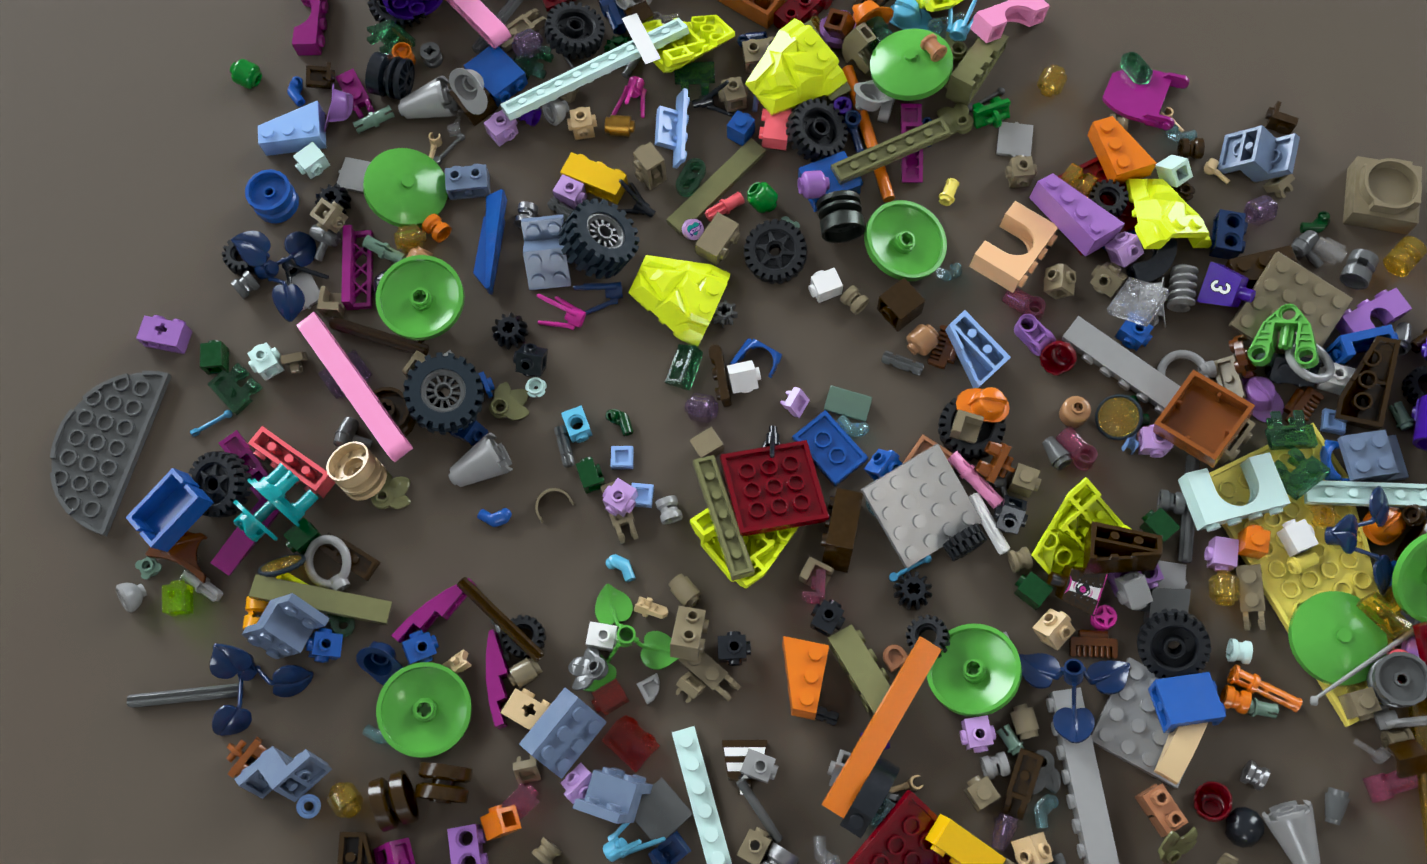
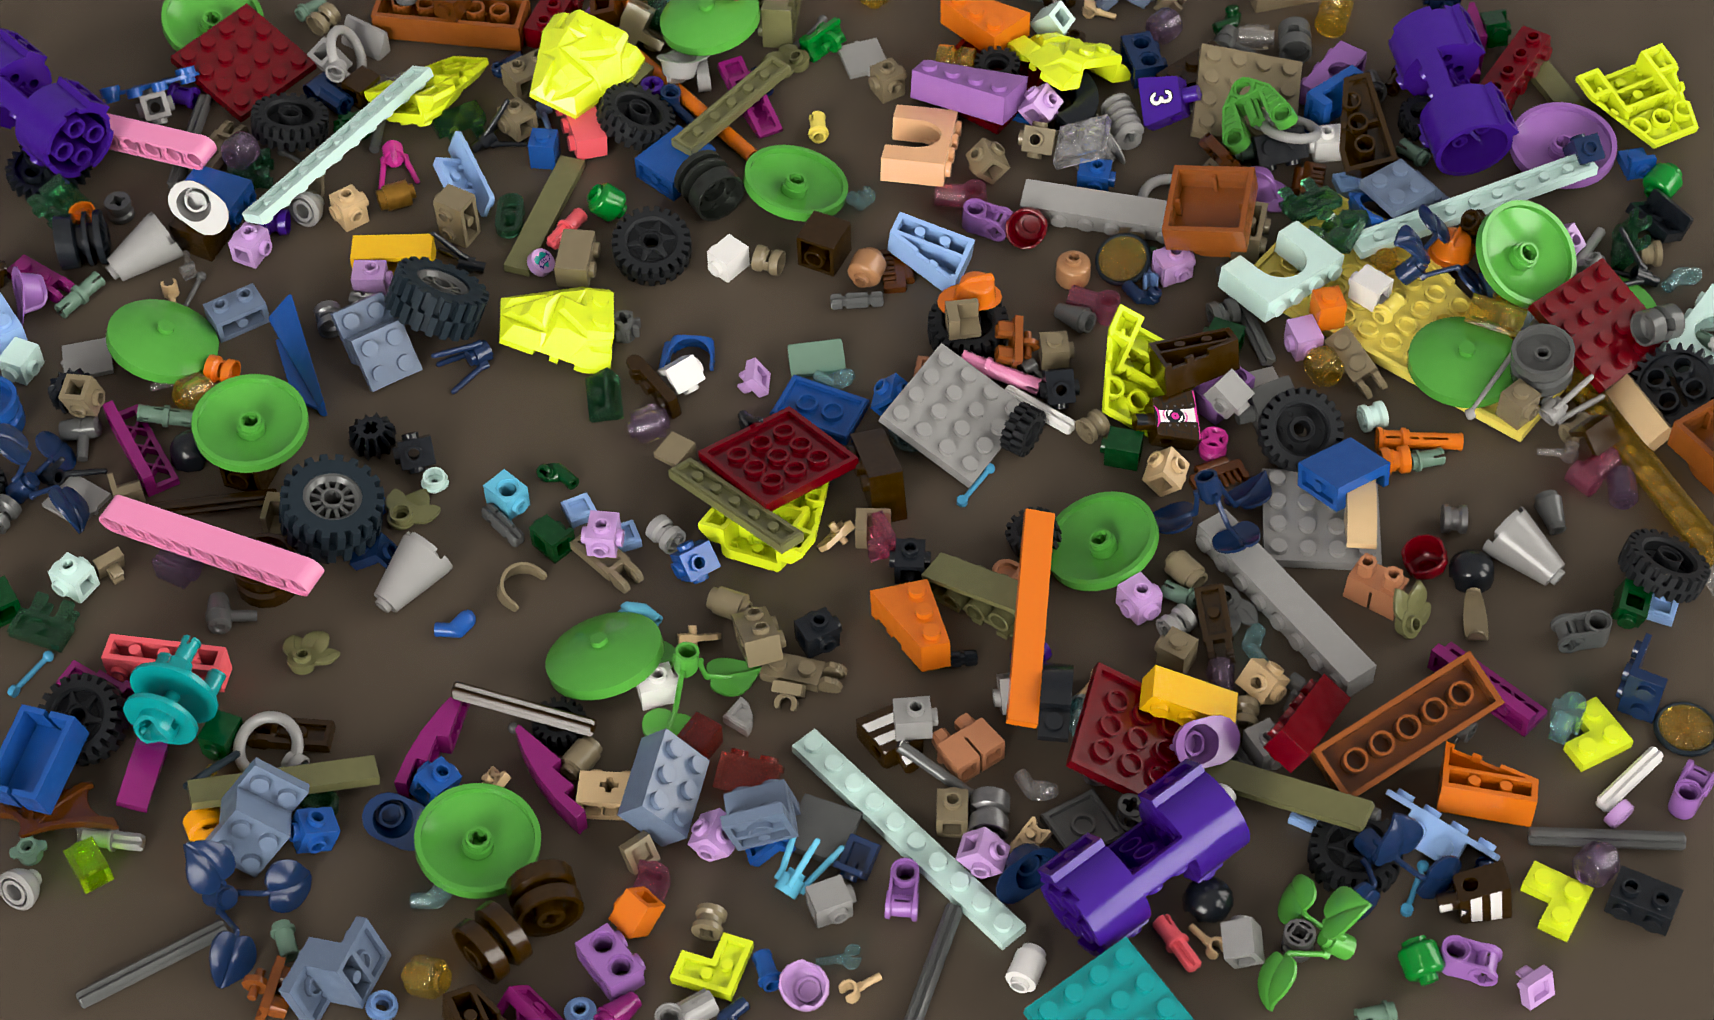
camera: 30 degrees left, 20 degrees down
tan wheel [326,441,387,501] -> none
dark pink plant [537,294,586,330] -> none
dark grey plate [568,647,609,691] -> none
white sticker [622,13,661,64] -> none
medium lavender head [798,170,830,199] -> none
black gear [893,571,932,610] -> none
none -> sand green pin [270,919,300,963]
none -> bright green dish [545,612,664,701]
none -> brick [670,539,721,584]
none -> tan piece [817,520,855,553]
none -> nougat hips [932,713,1005,783]
none -> dark blue arm [1122,280,1162,305]
none -> brick [1607,466,1639,510]

